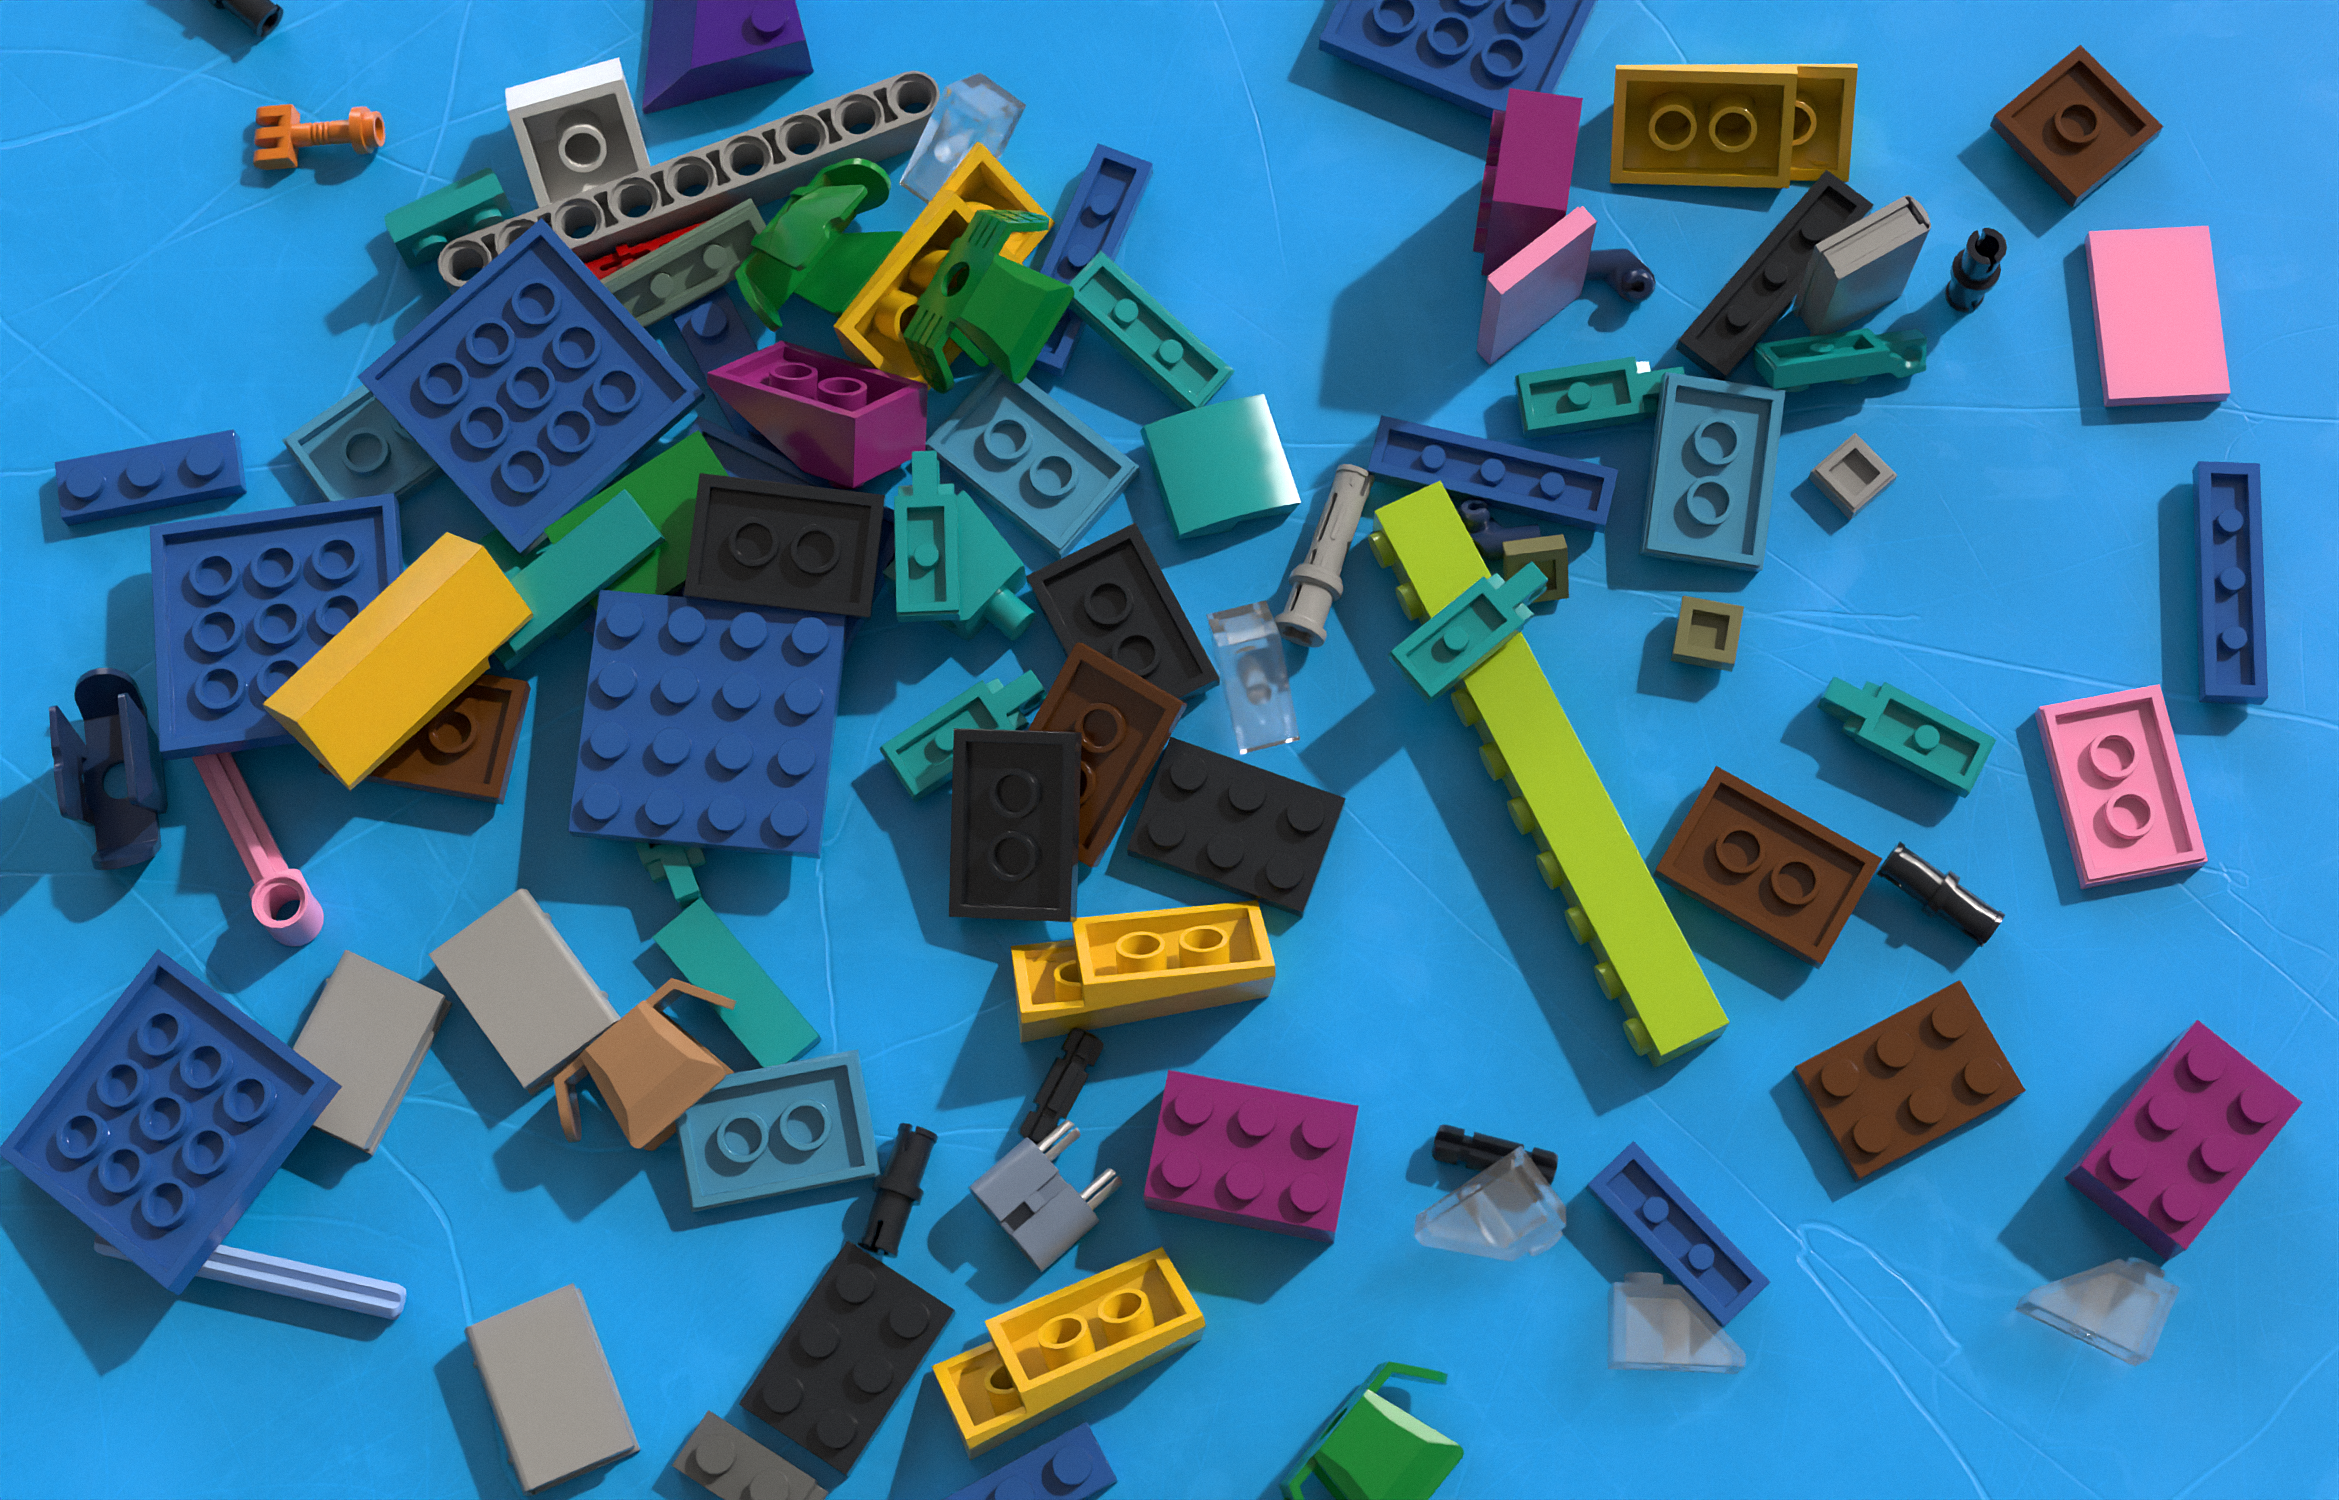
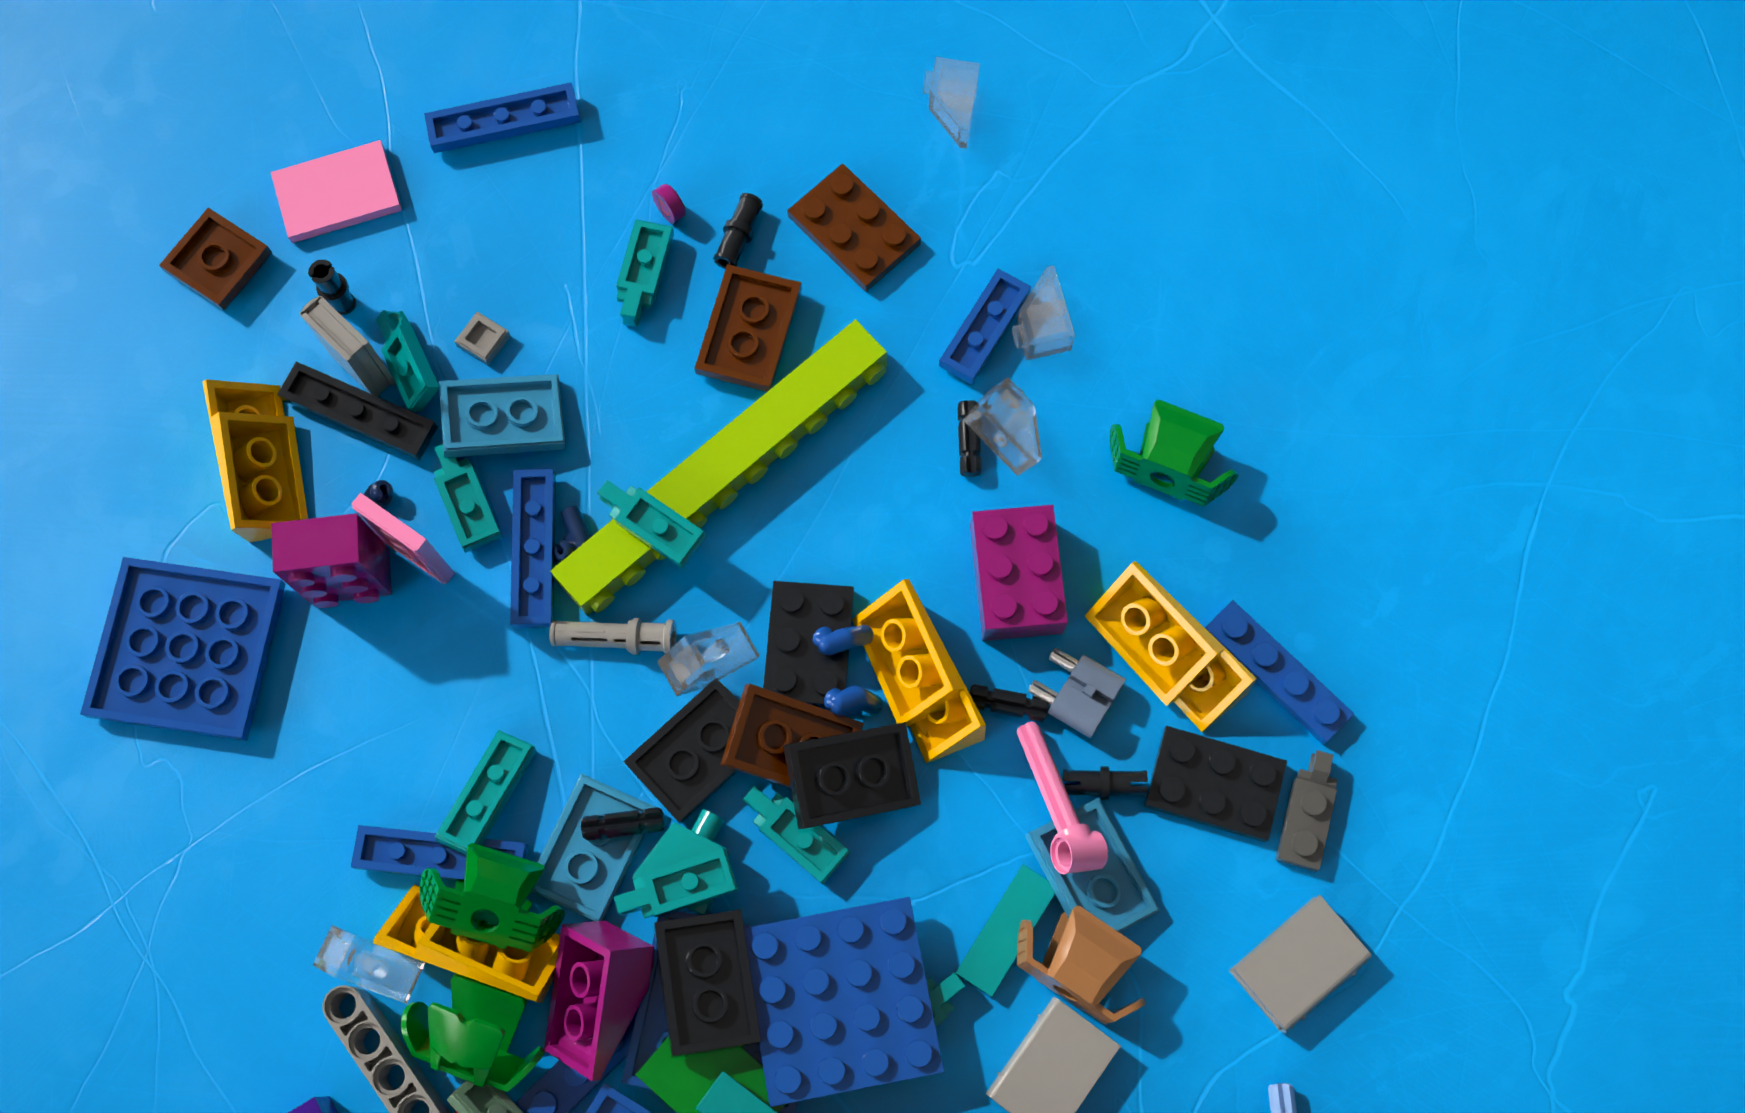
camera: 110 degrees left, 0 degrees up
teal slope [1140,394,1301,540] -> none
olive plate [1502,534,1569,603] -> none
olive plate [1671,596,1744,672] -> none
bright pink tile [2035,684,2208,889] -> none
magenta brick [2064,1020,2303,1261] -> none
none -> black axle [581,807,665,840]
none -> magenta tile [652,184,686,224]
none -> blue arm [812,625,873,656]
none -> blue arm [824,686,883,716]
none -> bright pink axle [1017,722,1108,874]

